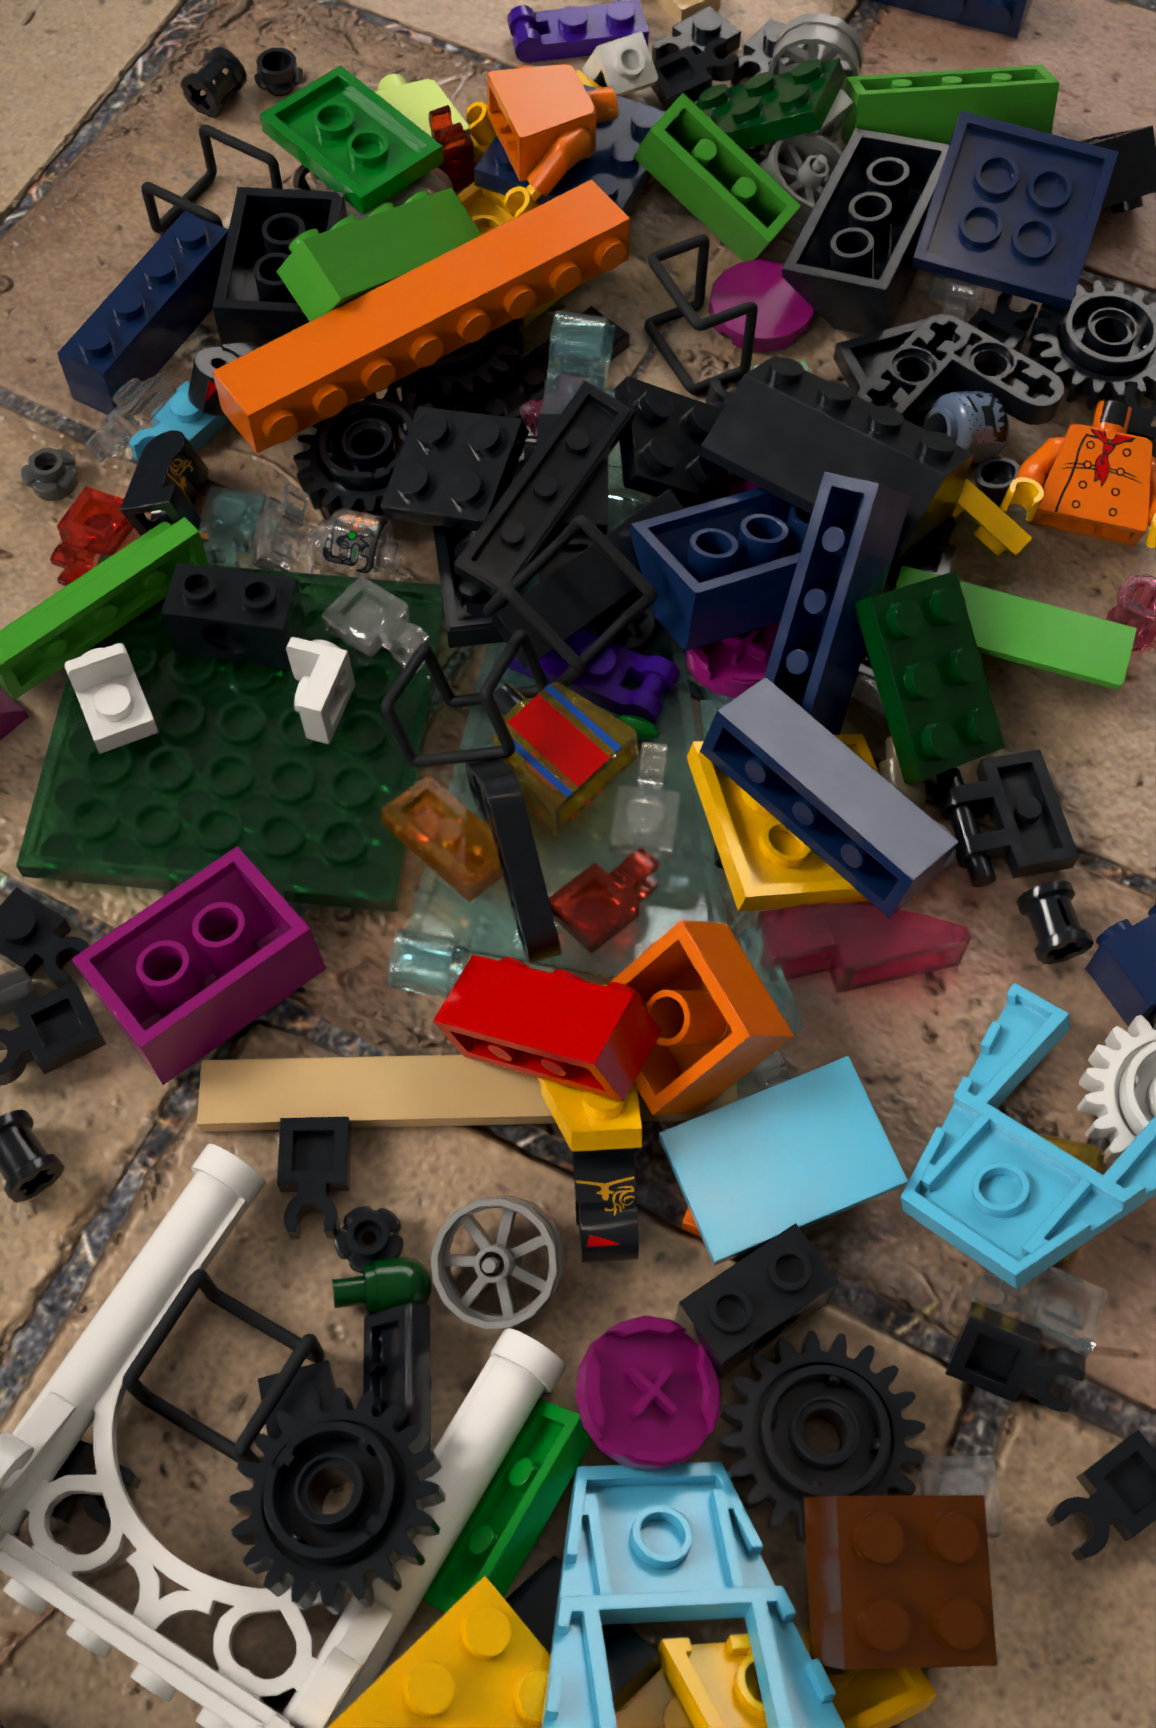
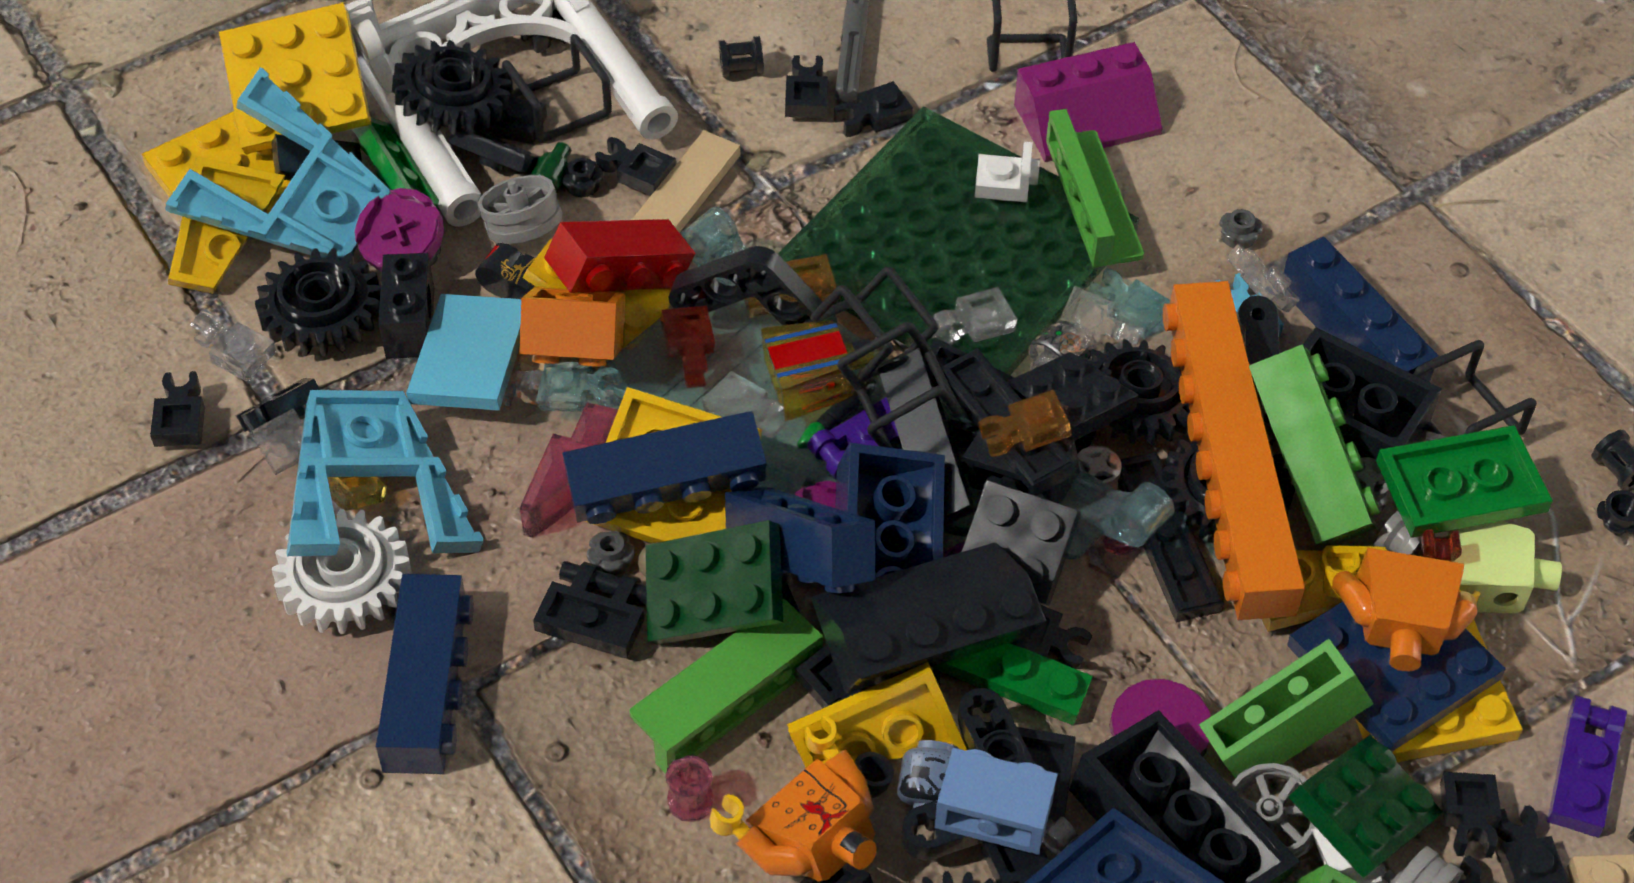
camera: 120 degrees right, 10 degrees down
clear red plate [50,486,134,586] -> none
magenta slope [71,846,326,1085] -> none
black leg [120,430,208,536] -> none
black brick [161,563,306,670] -> none
white bracket [286,637,355,744] -> none
white bracket [582,31,658,96] -> none
black piece [644,234,758,395] -> none
reddish brown brick [804,1495,997,1670] -> none
black bush [1016,881,1094,964] -> none
none -> medium blue brick [935,748,1057,855]
none -> clear orange plate [978,389,1072,457]

